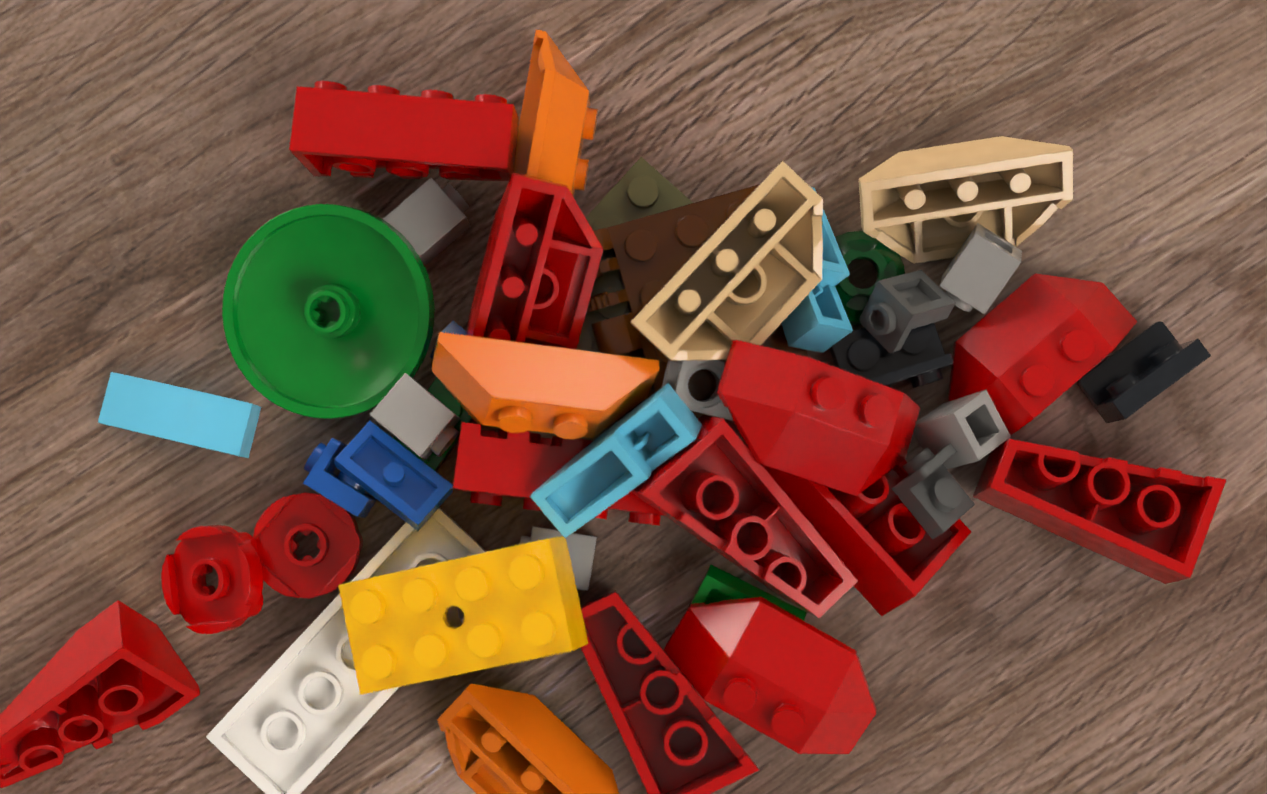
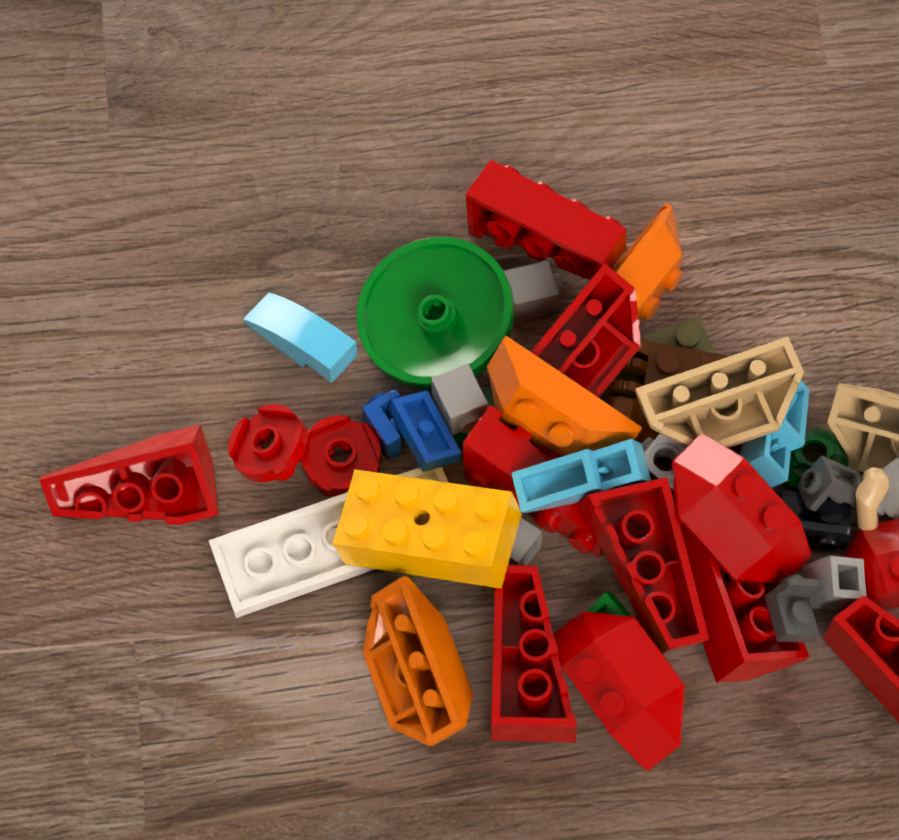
camera: 35 degrees right, 20 degrees down
none -> tan arm [855,467,889,531]

